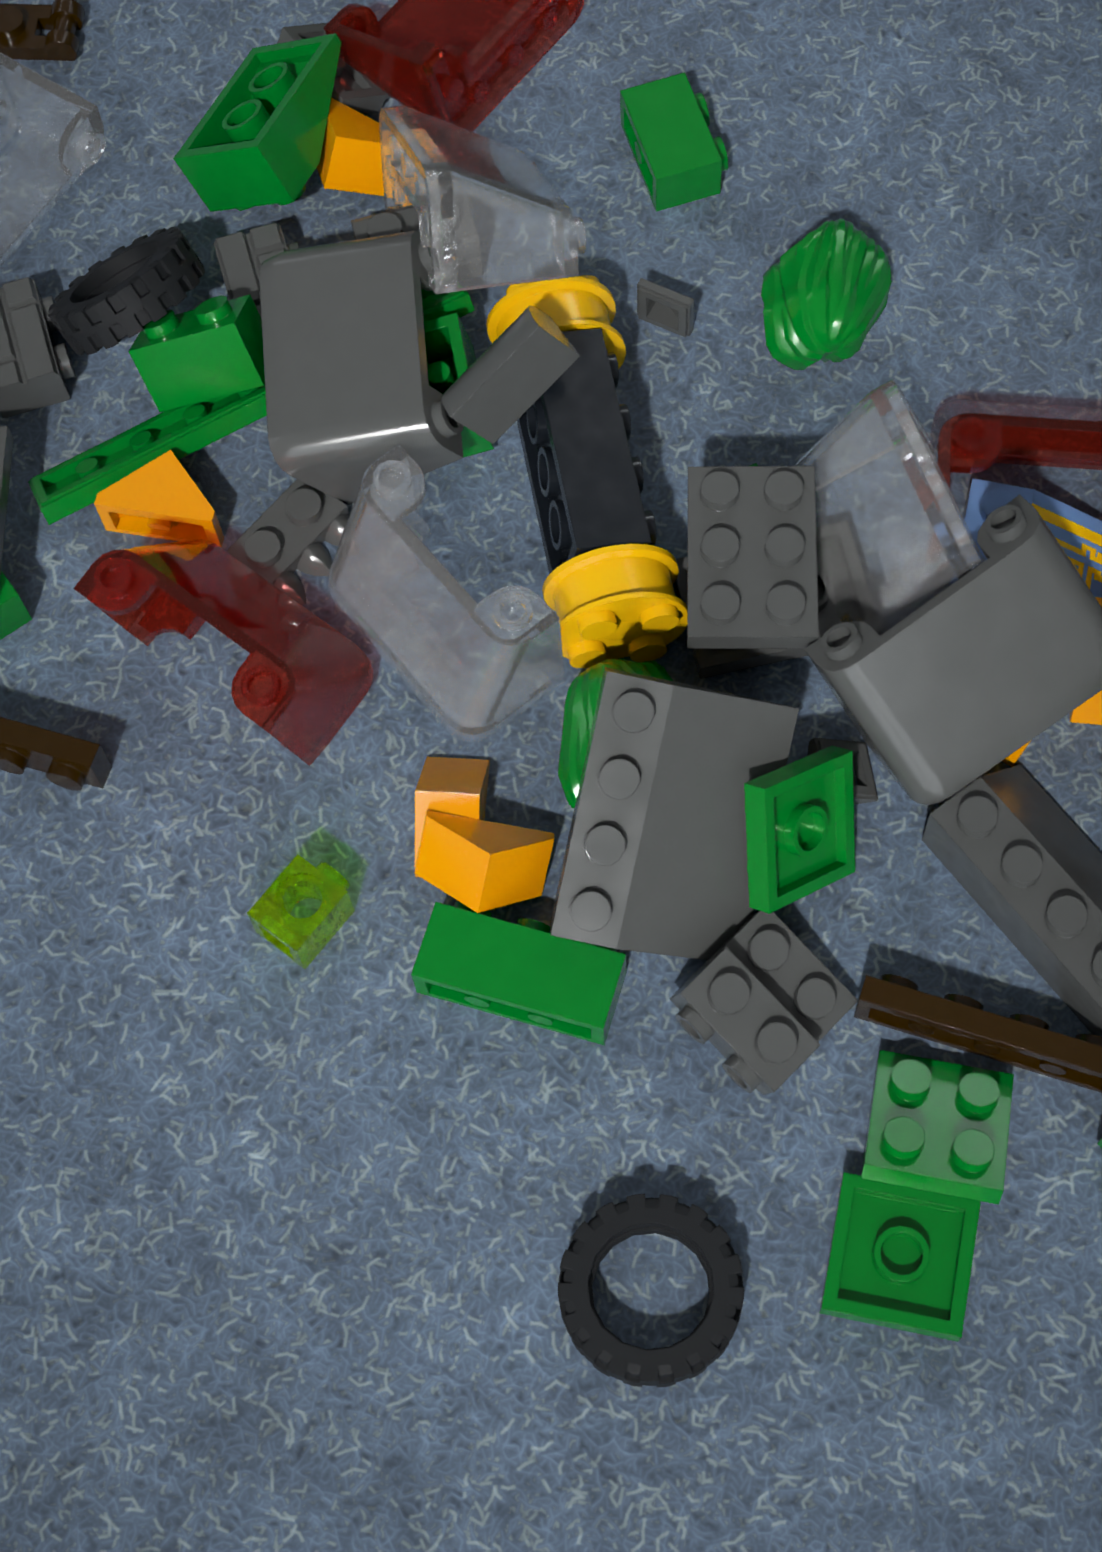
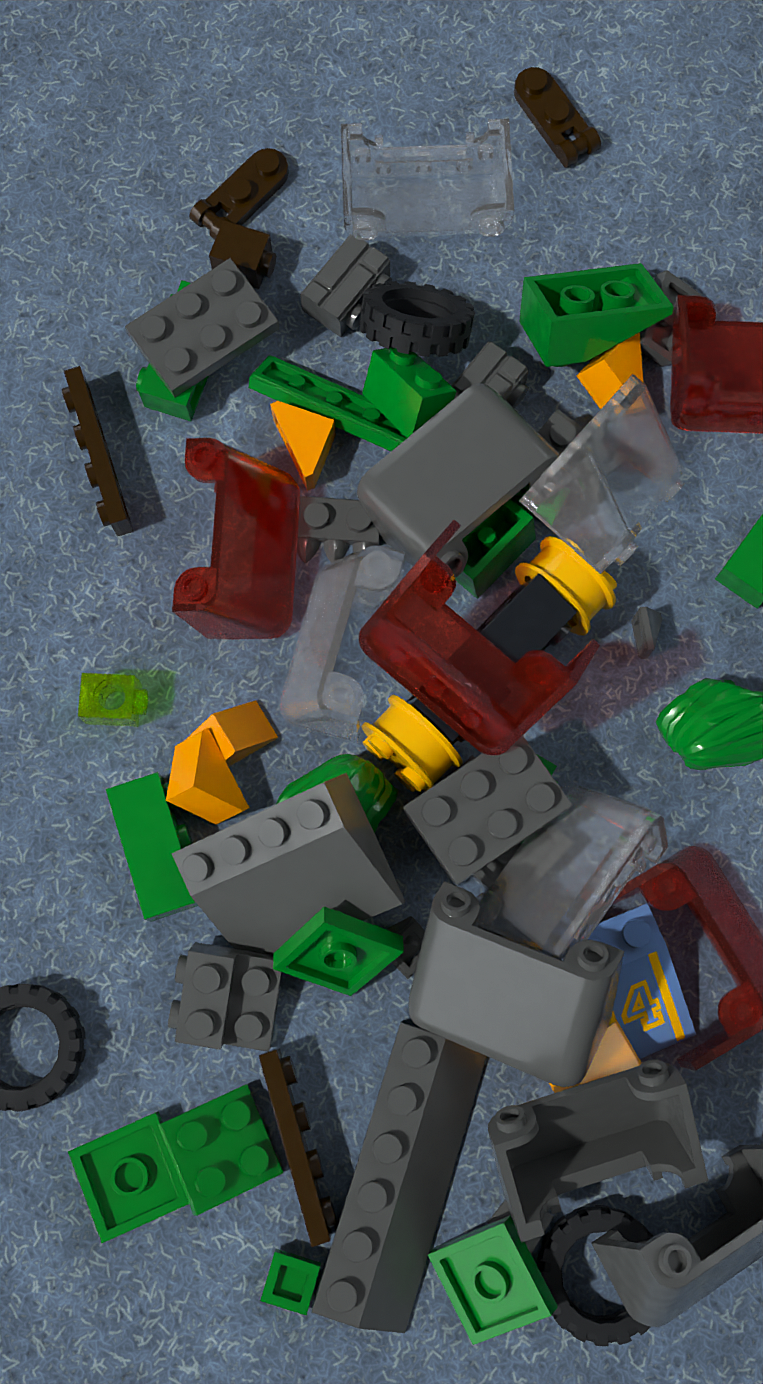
camera: 50 degrees right, 10 degrees up
dark grey brick [441,305,580,444] -> none
none -> clear red windscreen [359,520,600,755]

